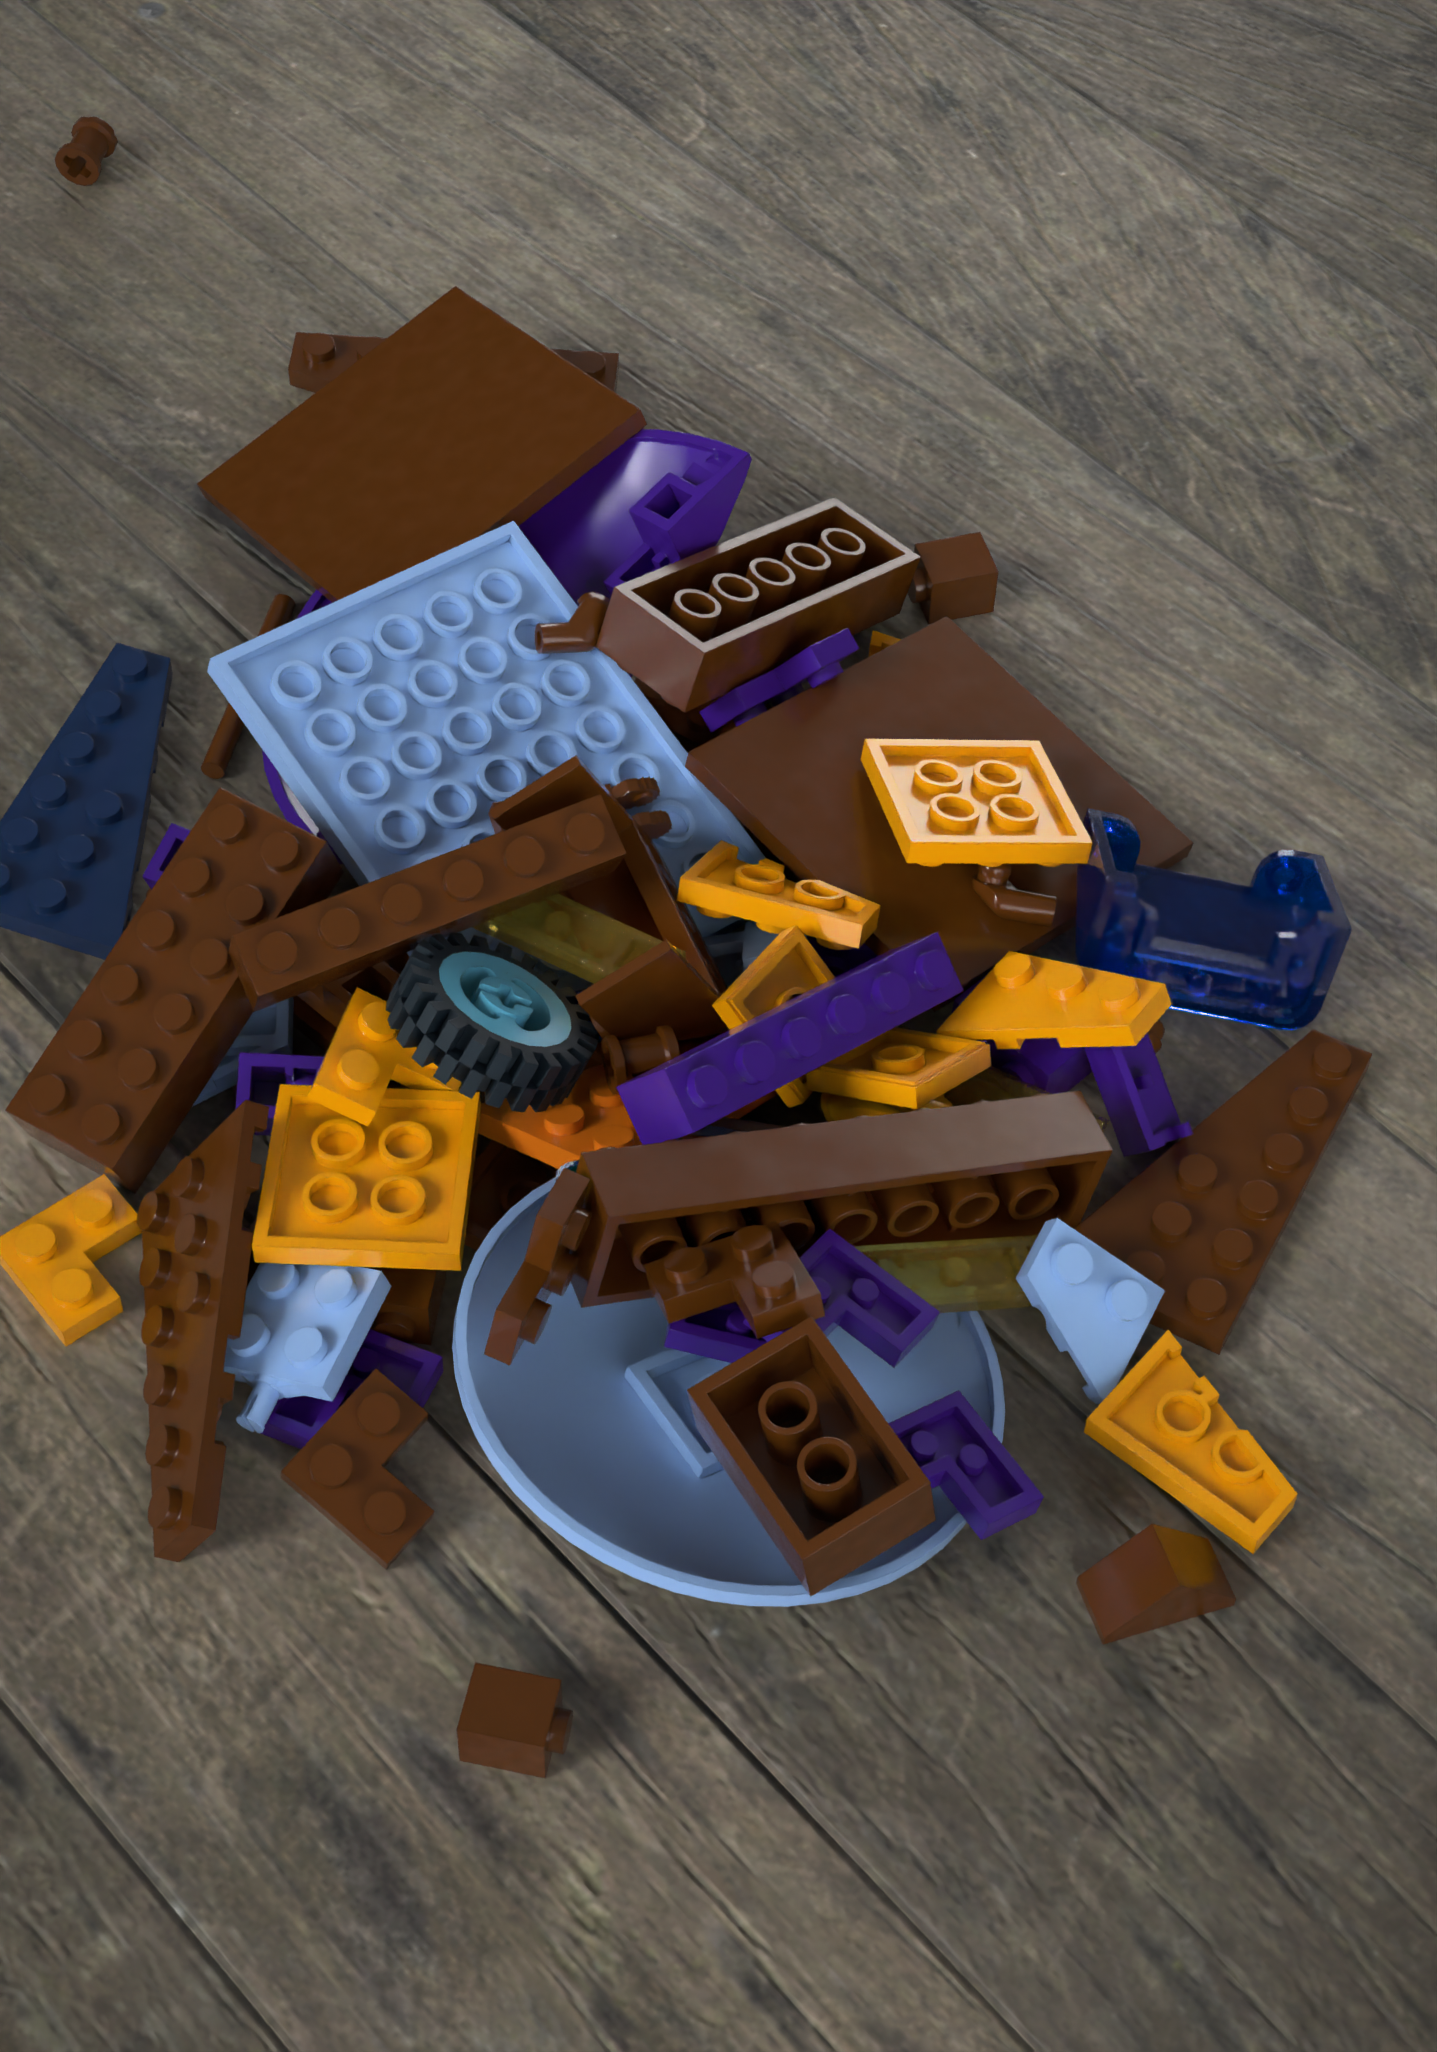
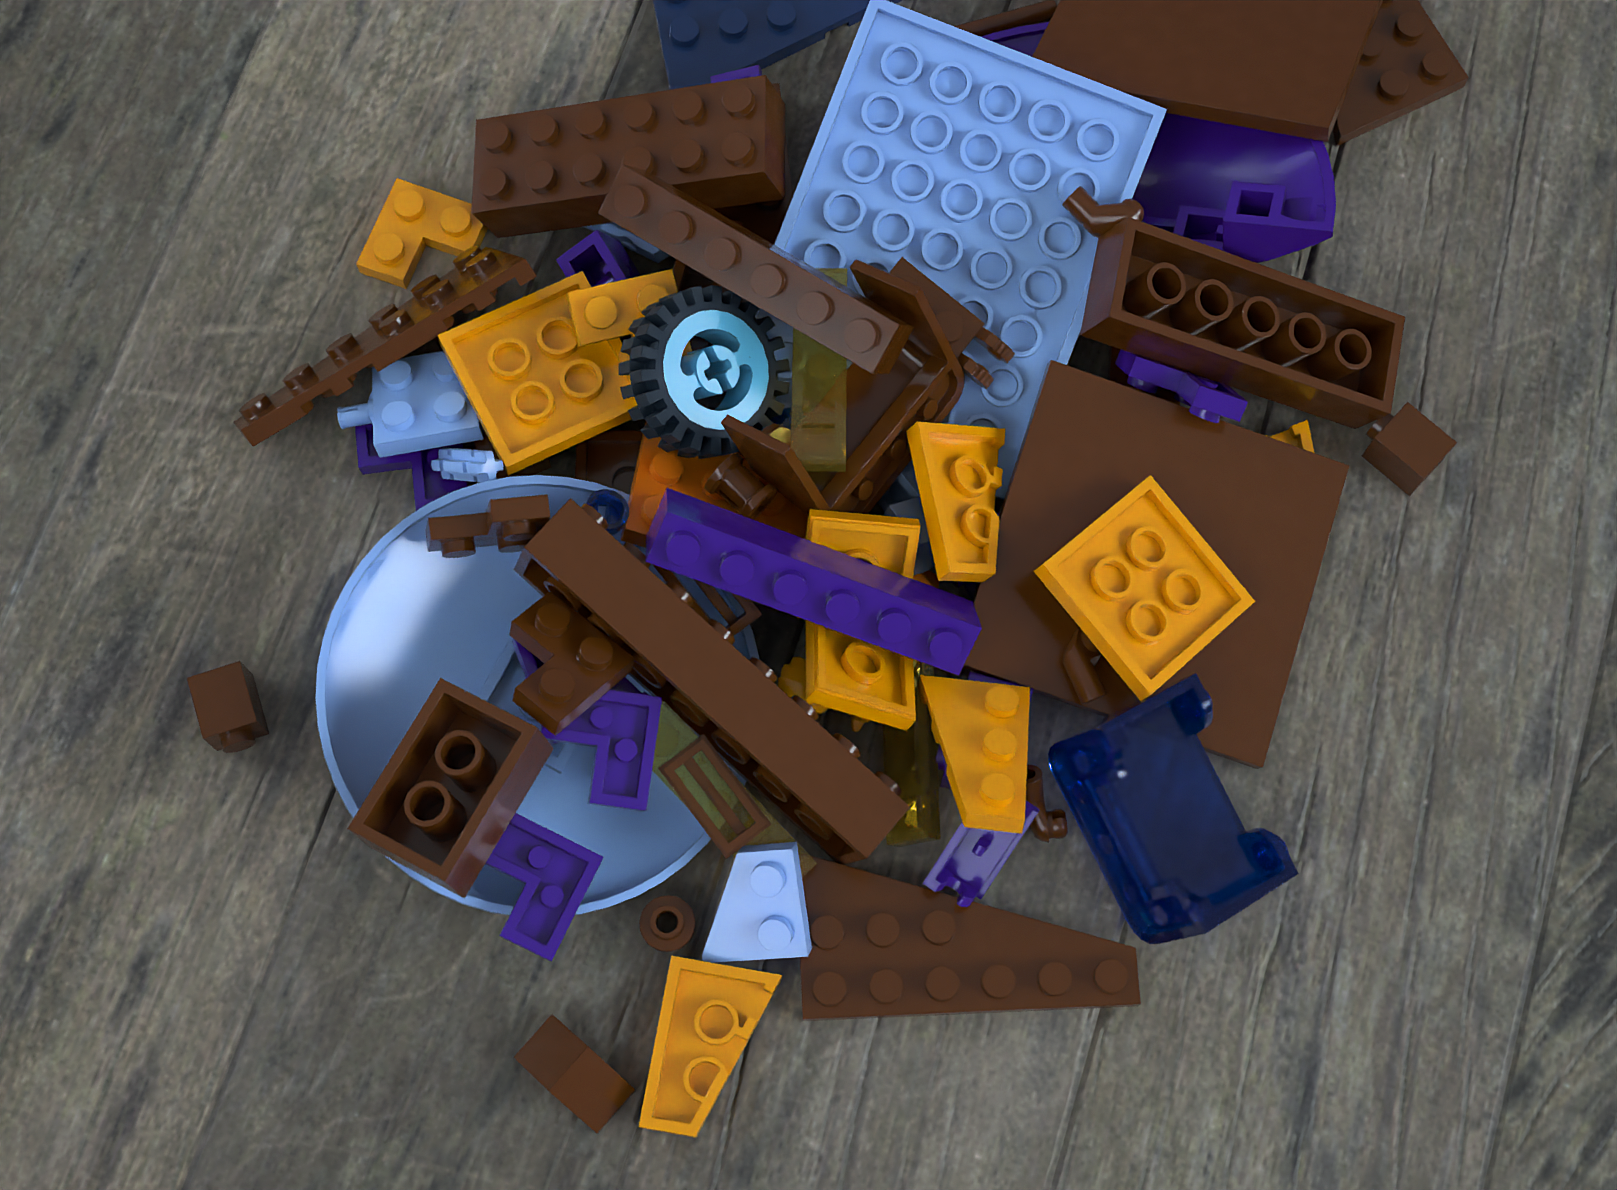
camera: 60 degrees right, 20 degrees up
reddish brown plate [281,1369,435,1570] -> none
none -> light blue axle [431,448,504,482]
none -> reddish brown plate [639,895,696,952]
none -> reddish brown tile [658,734,771,859]

